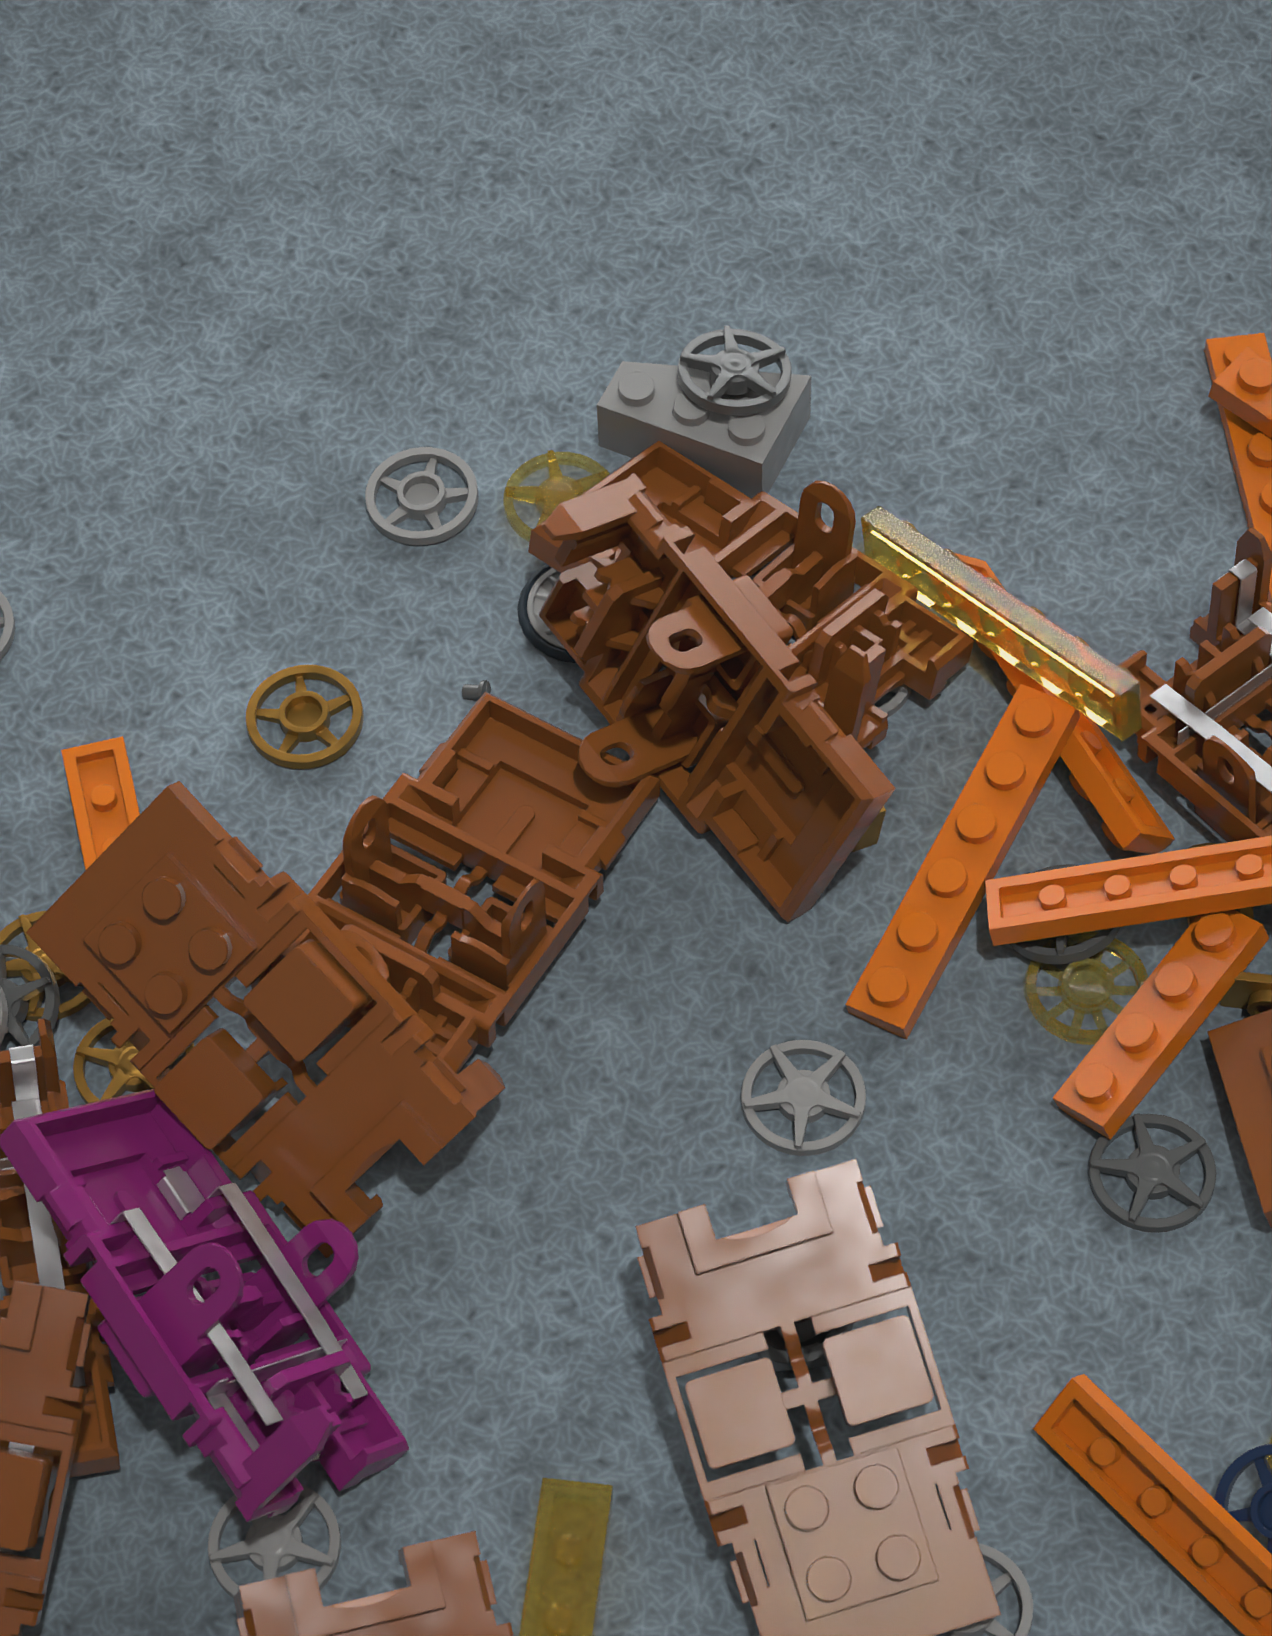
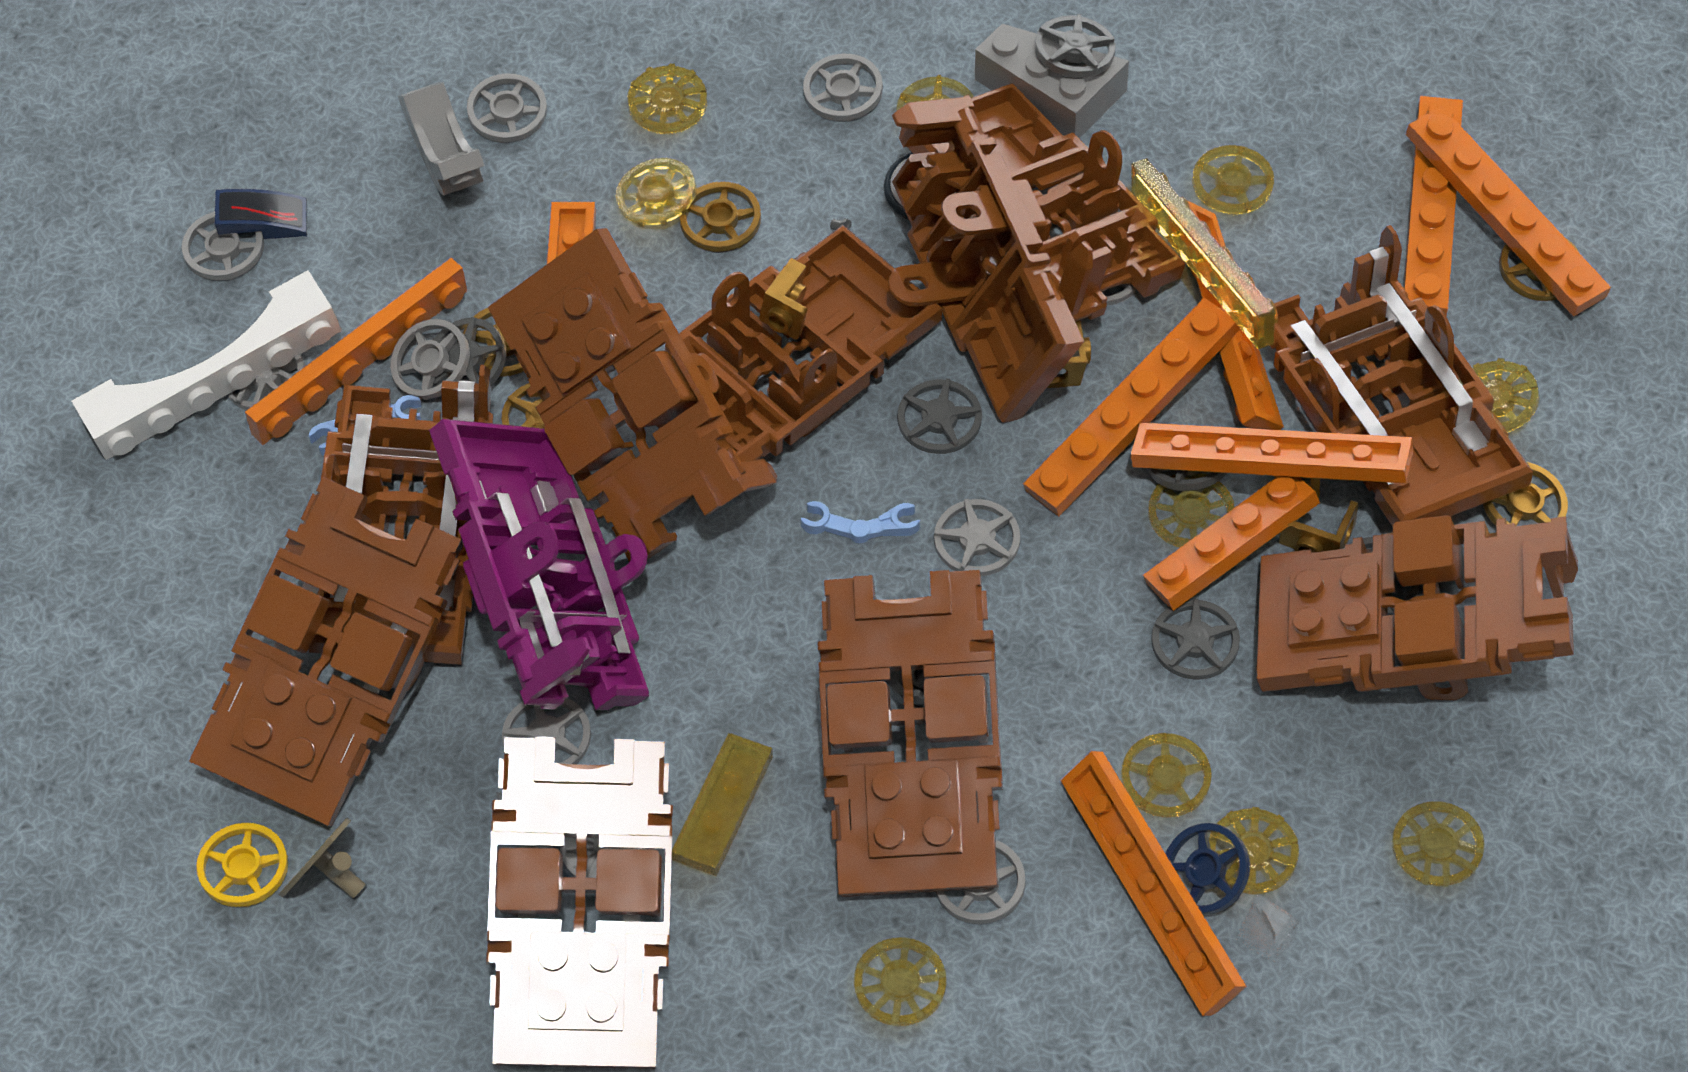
camera: 15 degrees right, 0 degrees up
none -> clear yellow wheel [616,158,697,227]
none -> clear yellow wheel [627,64,707,134]
none -> pearl gold bracket [759,258,808,339]
none -> light blue piece [801,501,920,543]
none -> dark grey wheel [898,378,982,454]
none -> clear yellow wheel [1121,733,1212,817]
none -> clear yellow wheel [1192,145,1274,214]

